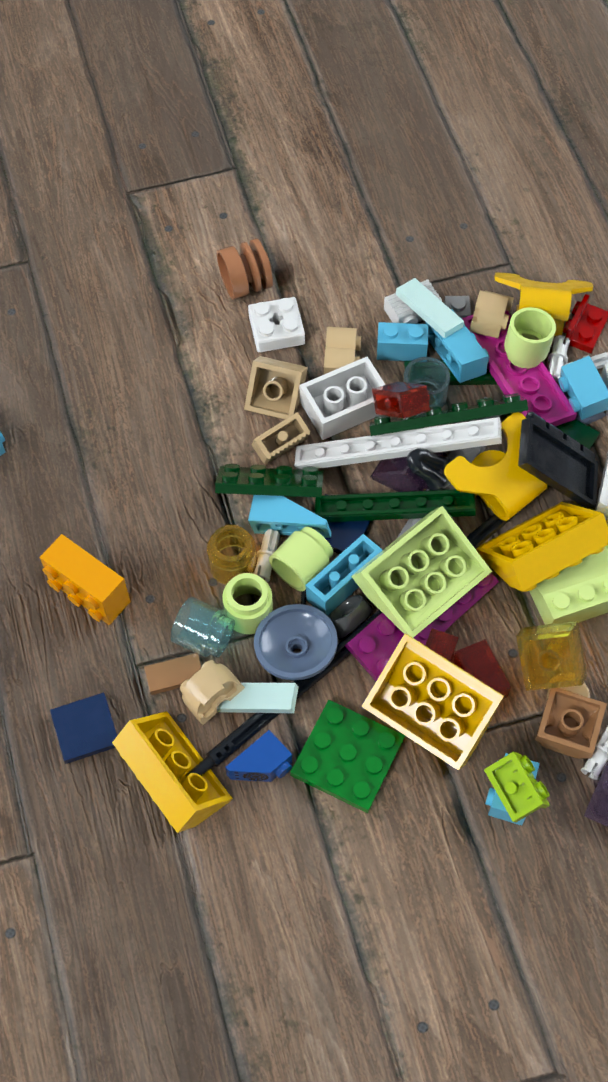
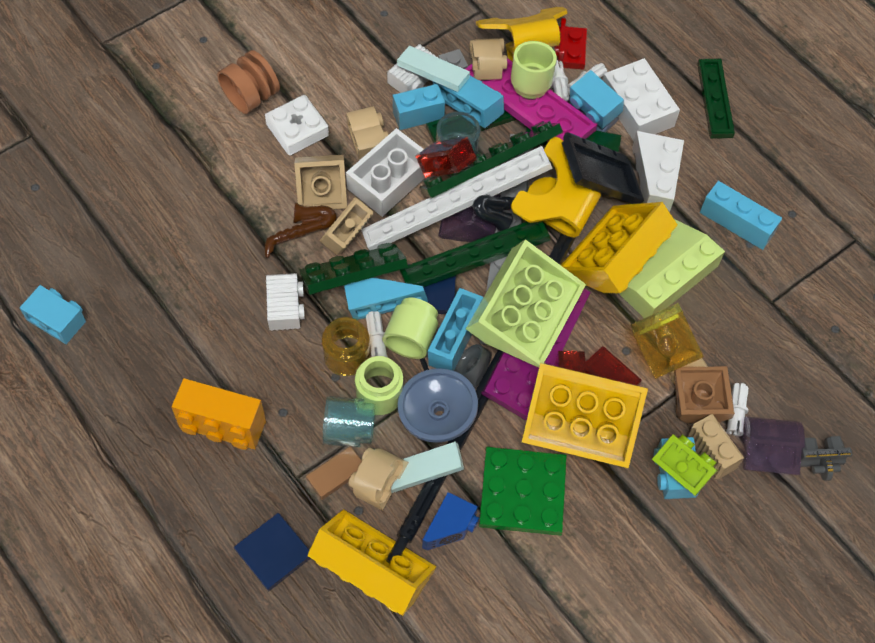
camera: 25 degrees left, 0 degrees up
none -> reddish brown piece [265,202,337,258]
none -> white brick [266,273,305,331]
none -> tan brick [687,414,744,480]

